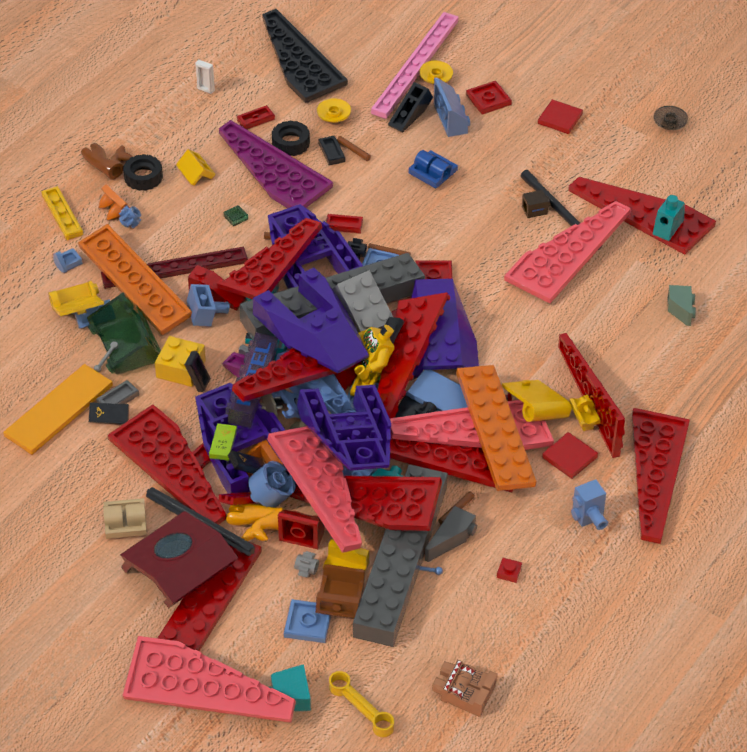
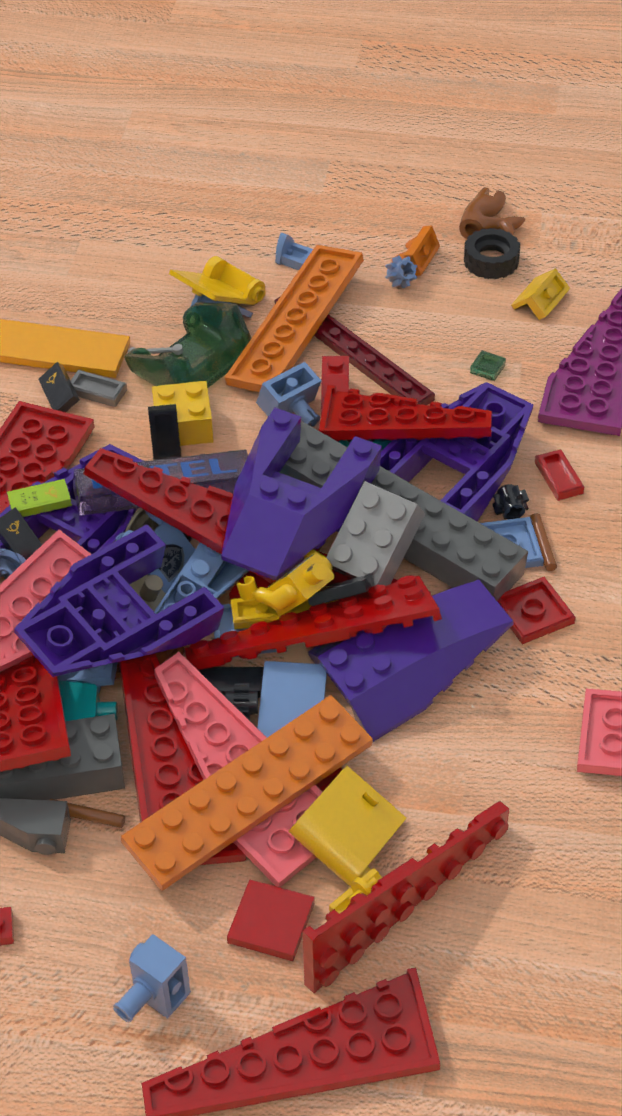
camera: 65 degrees right, 0 degrees up
yellow tile [41,186,83,240] -> none

